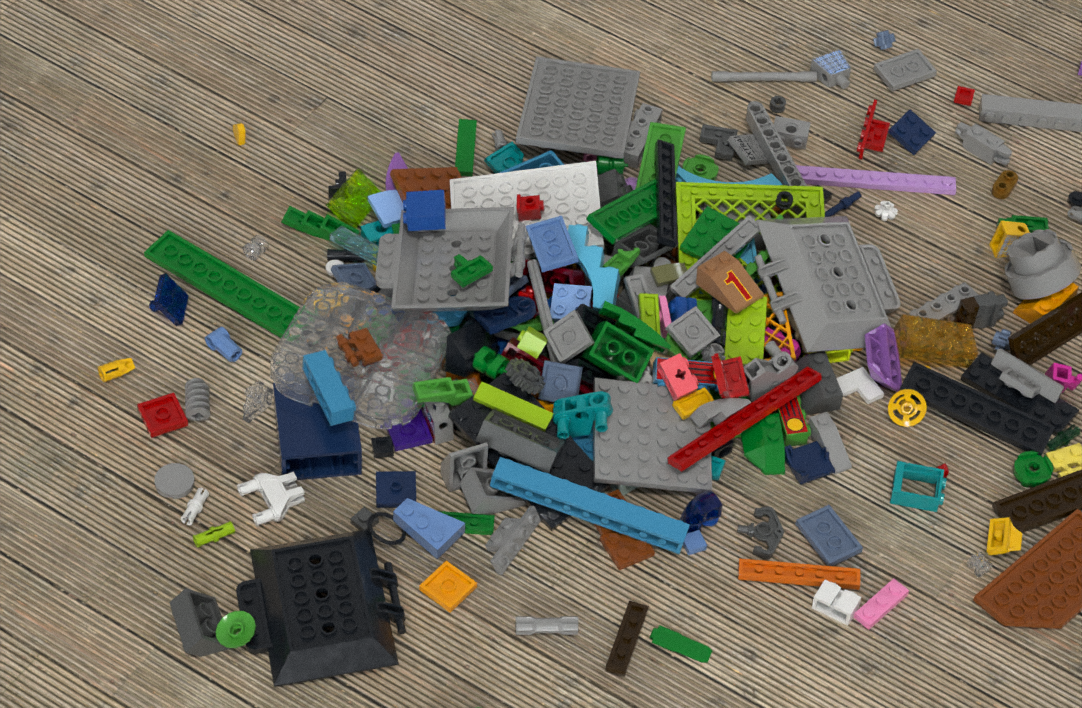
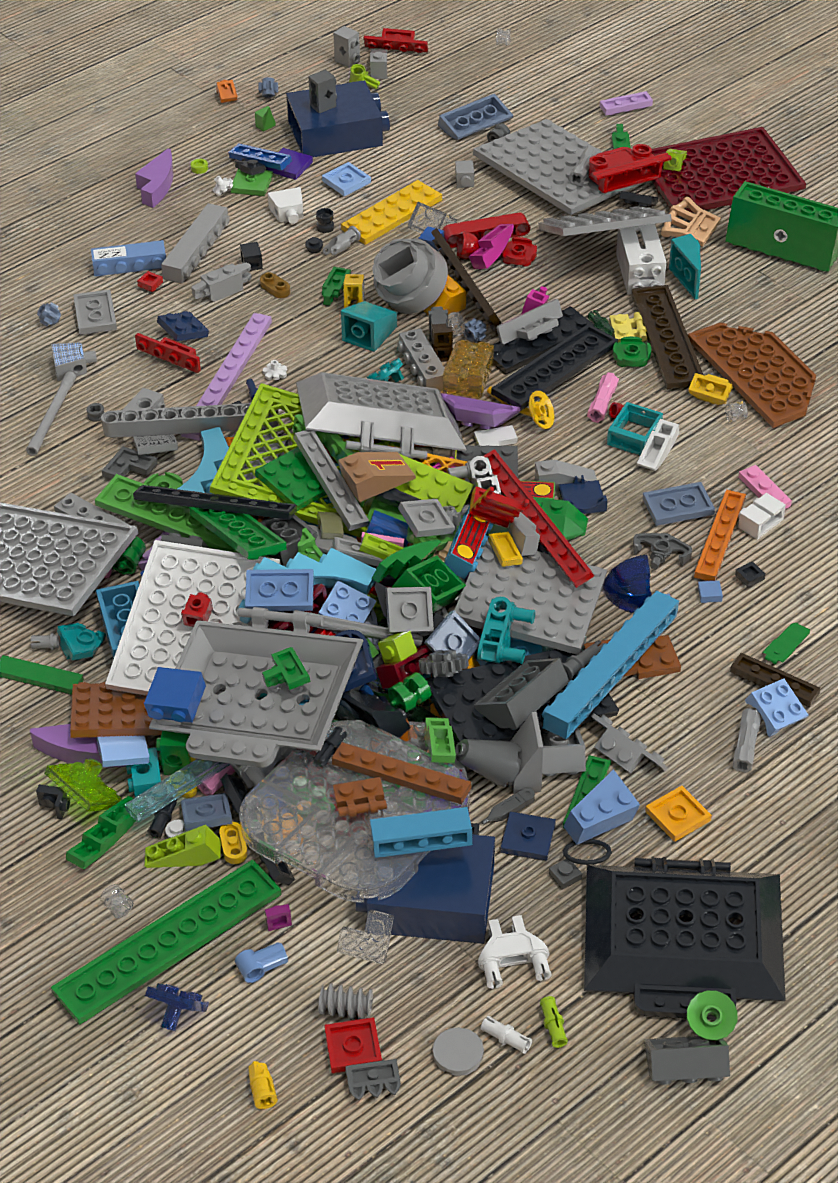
camera: 70 degrees left, 5 degrees down
lime tile [473,382,554,432] -> none
coral brick [657,353,698,401] -> none
black bush [776,191,793,210] -> none
none -> medium blue brick [91,240,166,276]
none -> lime slope [145,824,221,868]
none -> black brick [240,242,263,271]
none -> magenta plate [265,904,292,932]
none -> black axle [313,726,347,767]
none -> dark orange plate [332,742,471,805]
none -> teal slope [341,301,397,352]
none -> dark grey plate [346,1059,401,1101]
none -> teal plate [367,358,404,383]
none -> clear wheel [448,312,466,336]
none -> dark grey cone [455,739,522,787]
none -> dark grey piece [481,788,535,824]
none -> dark grey pin [562,640,604,681]
none -> bright pink axle [587,372,619,423]
none -> white slope [637,419,680,471]
none -> medium blue tile [698,581,723,603]
none -> black plate [735,561,766,588]
none -> light blue piece [745,679,809,737]

